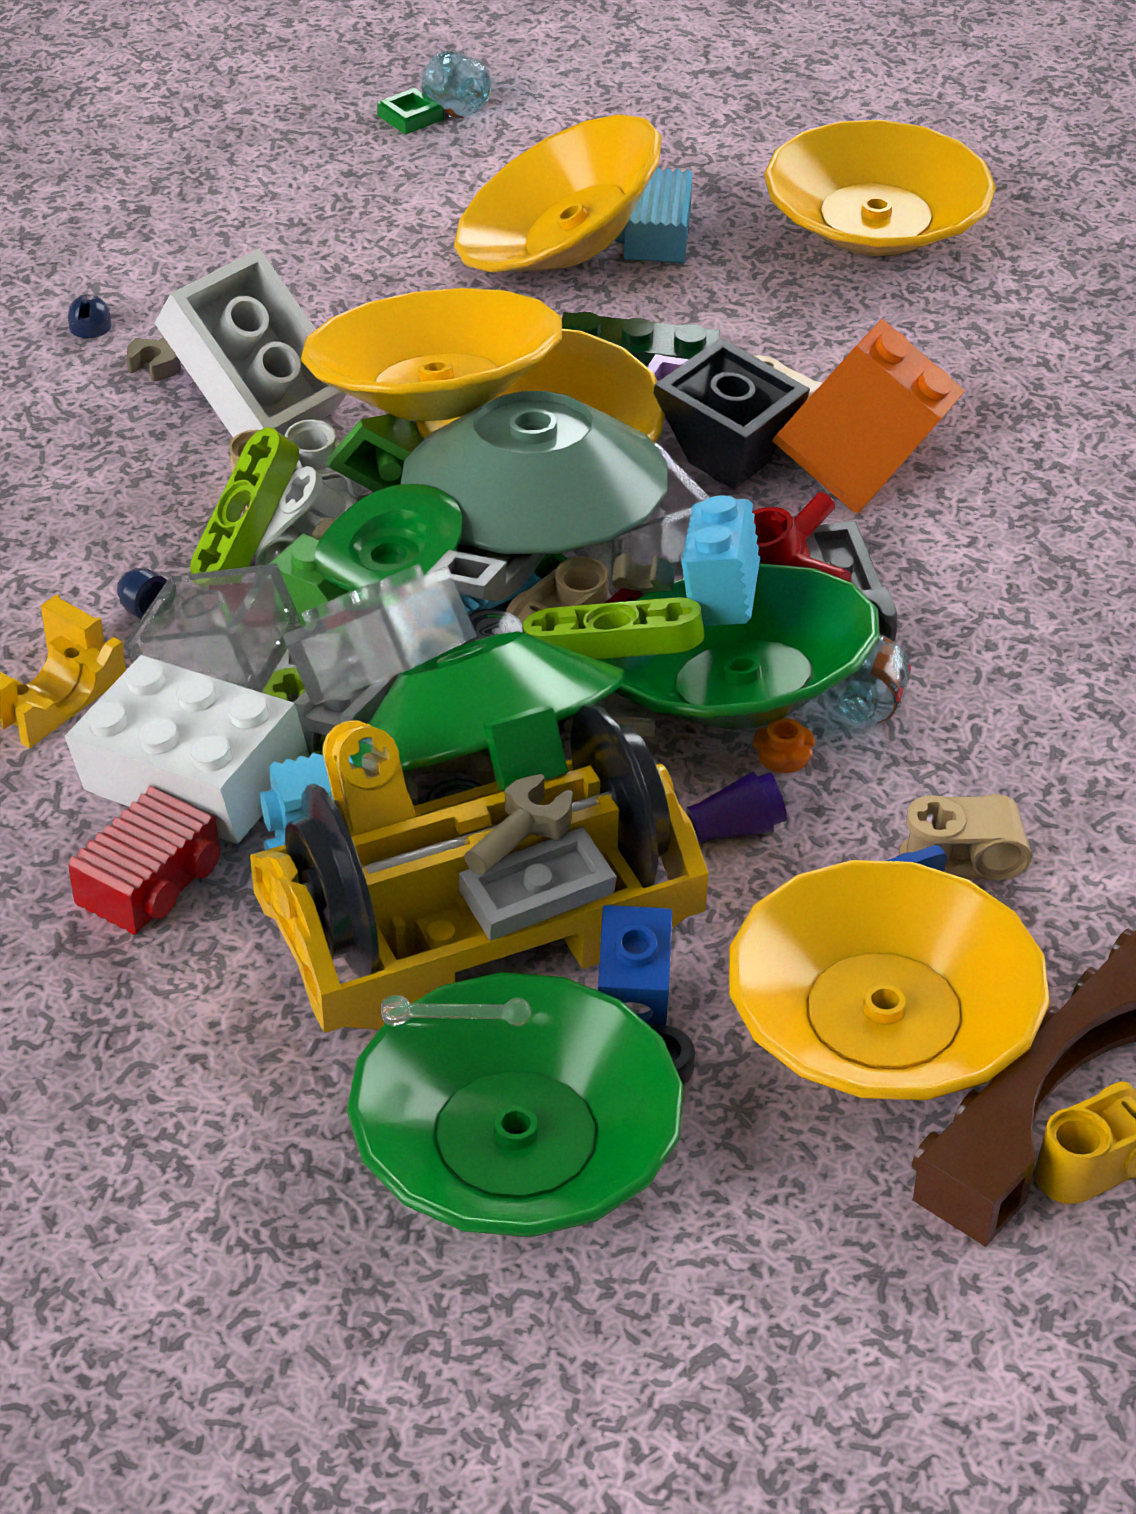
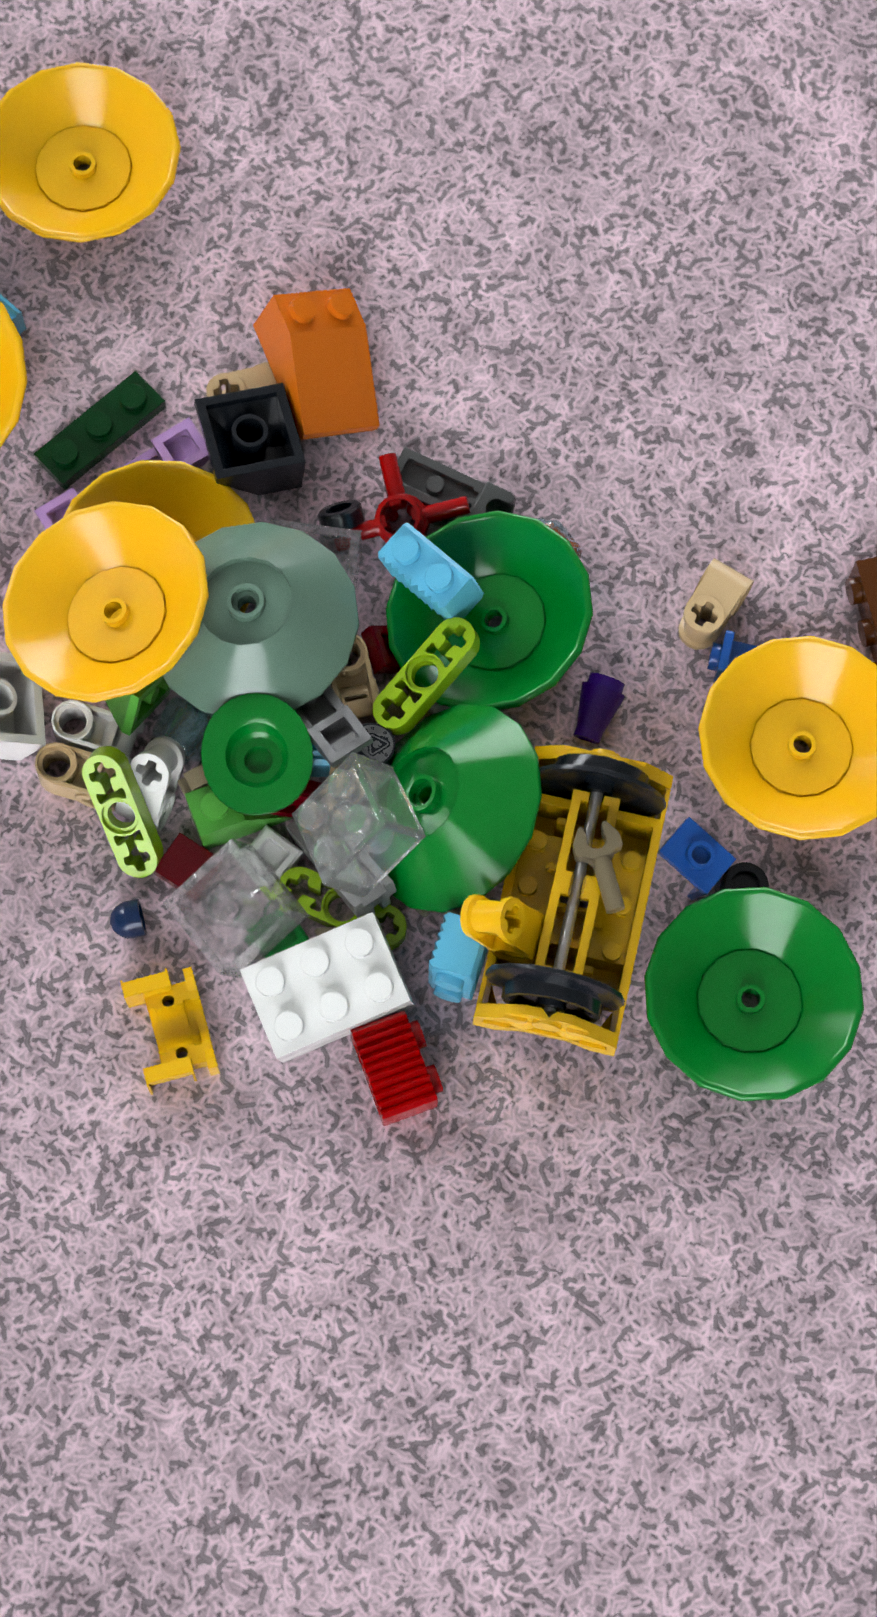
camera: 55 degrees left, 30 degrees up
clear hinge [381,995,532,1026] -> none
light grey plate [458,827,616,941] -> none
green tile [483,705,568,791] -> none
dark tan bar [612,554,676,596] -> none

